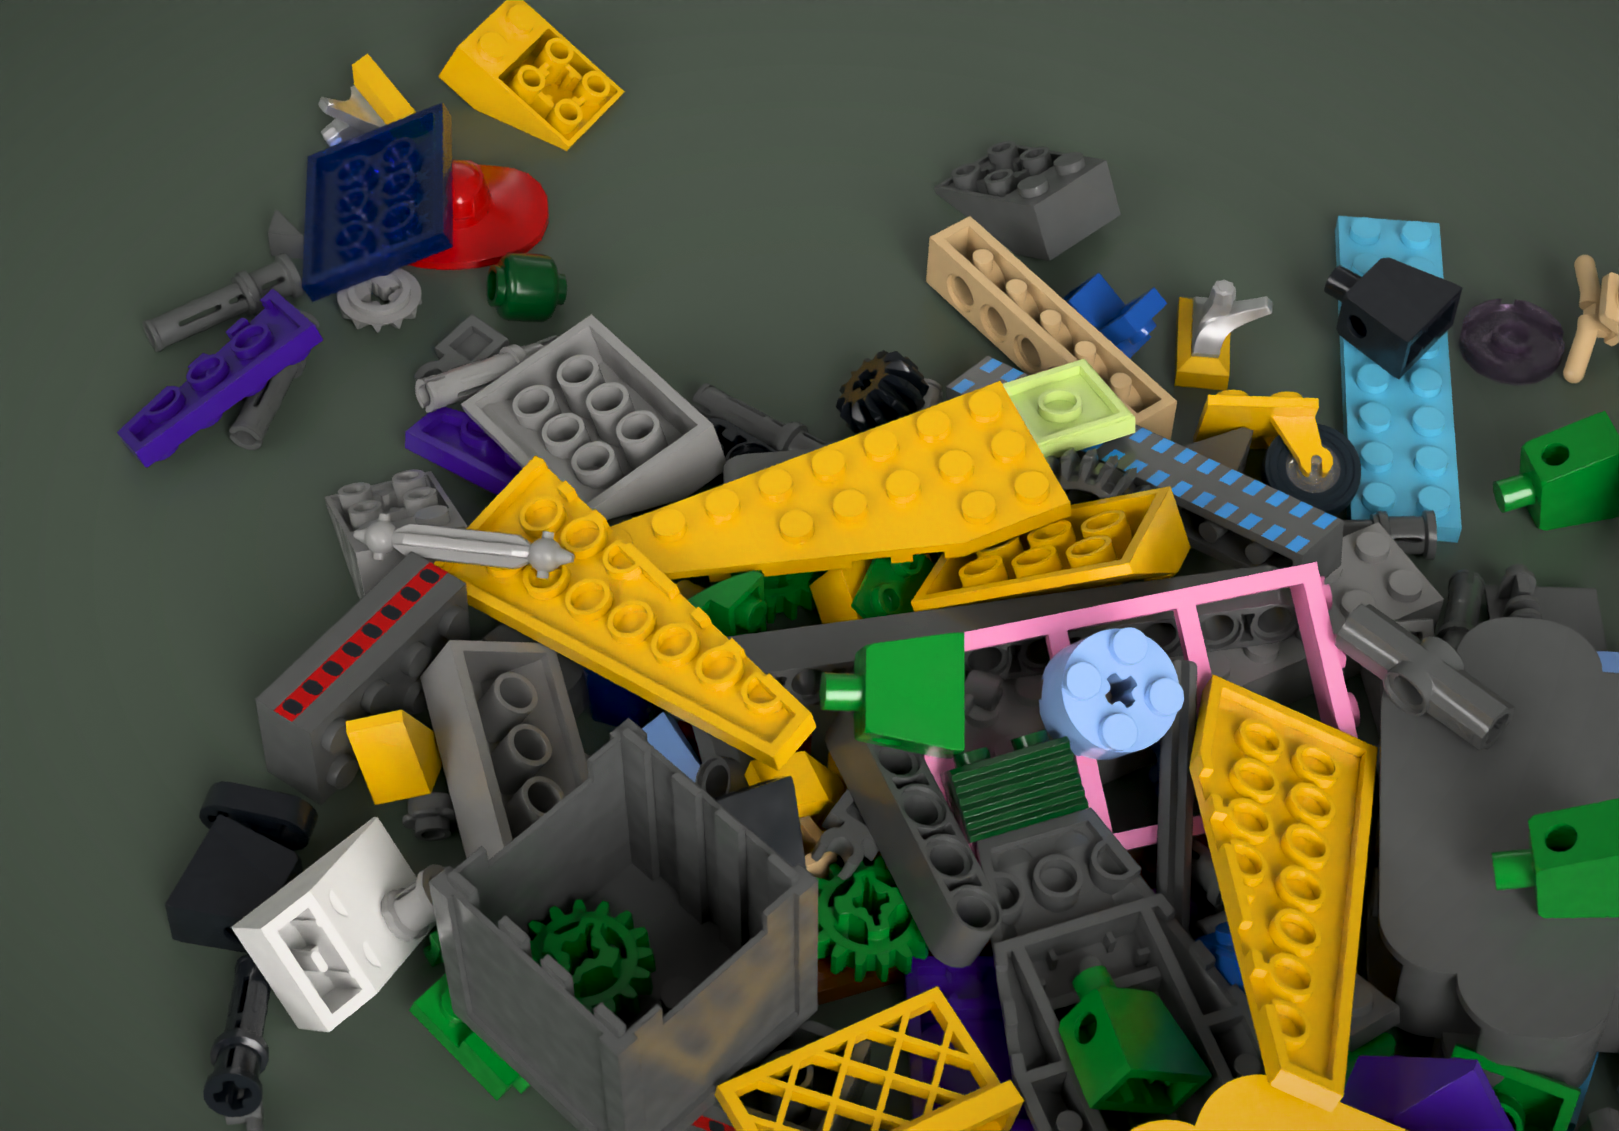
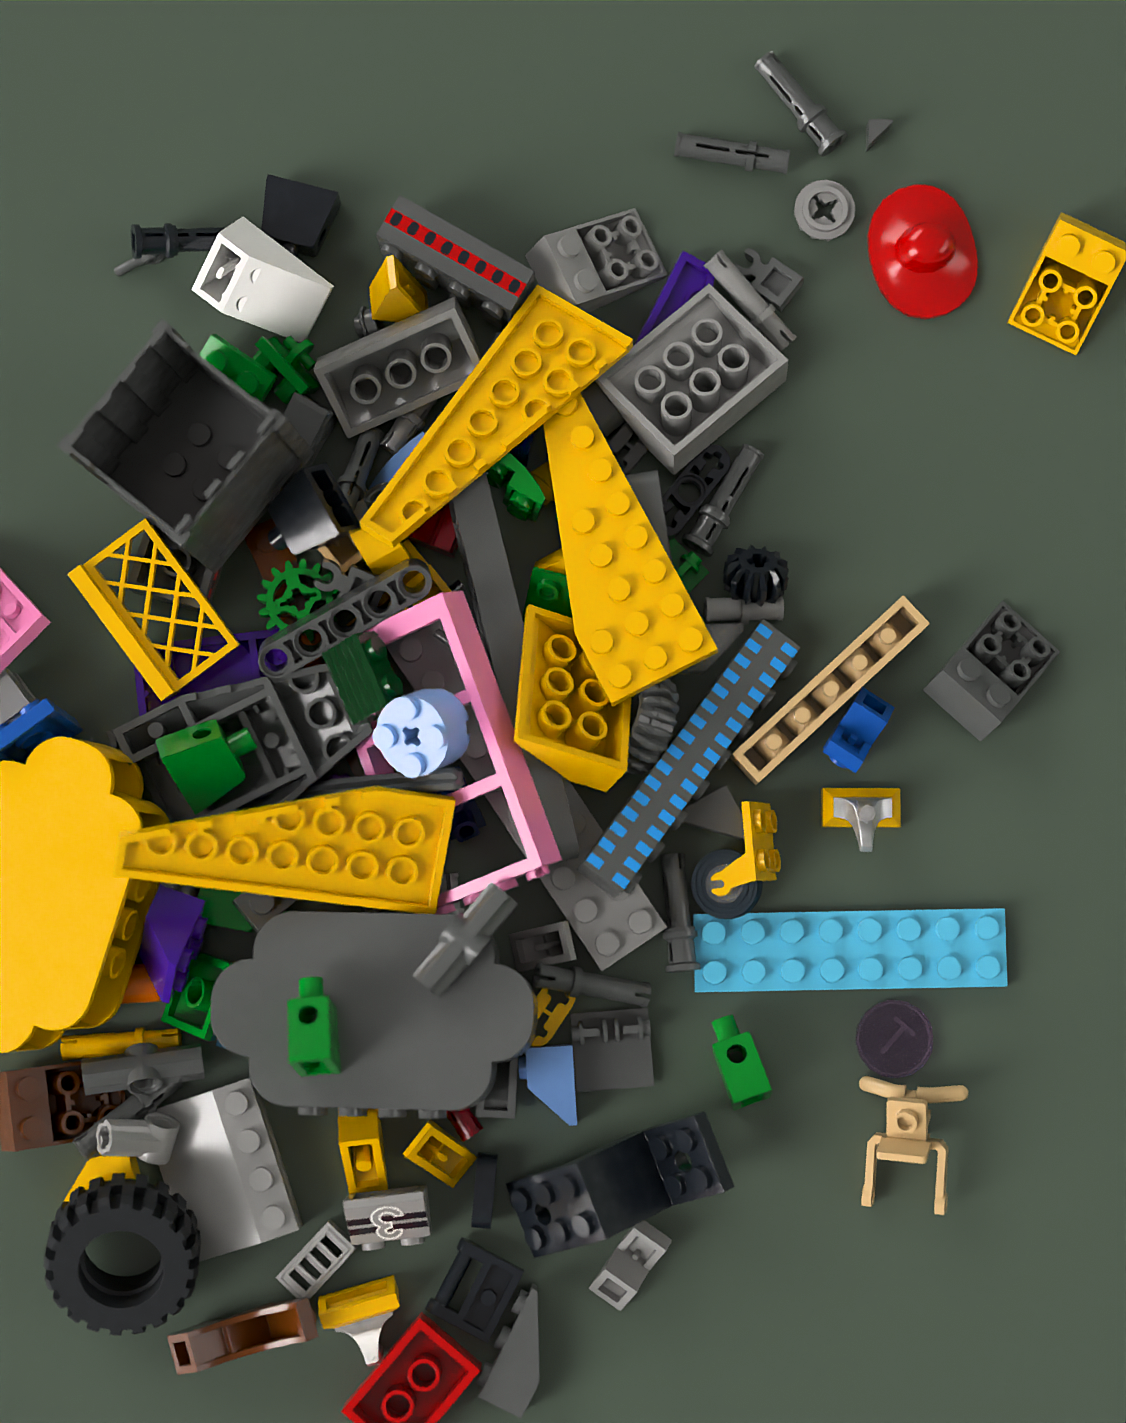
camera: 85 degrees right, 35 degrees up
dark purple wing [117,288,324,468] -> none
black beam [199,781,318,851] -> none
clear blue plate [302,102,453,302] -> none
piece [318,53,433,151] -> none
light grey wheel [353,514,575,579] -> none
light grey bush [381,865,445,942] -> none
dark green head [486,253,567,322] -> none
green gear [528,899,656,1016] -> none
green torso [820,632,964,759] -> none
yellowish green plate [1003,359,1135,458] -> none
black torso [1324,257,1463,379] -> none

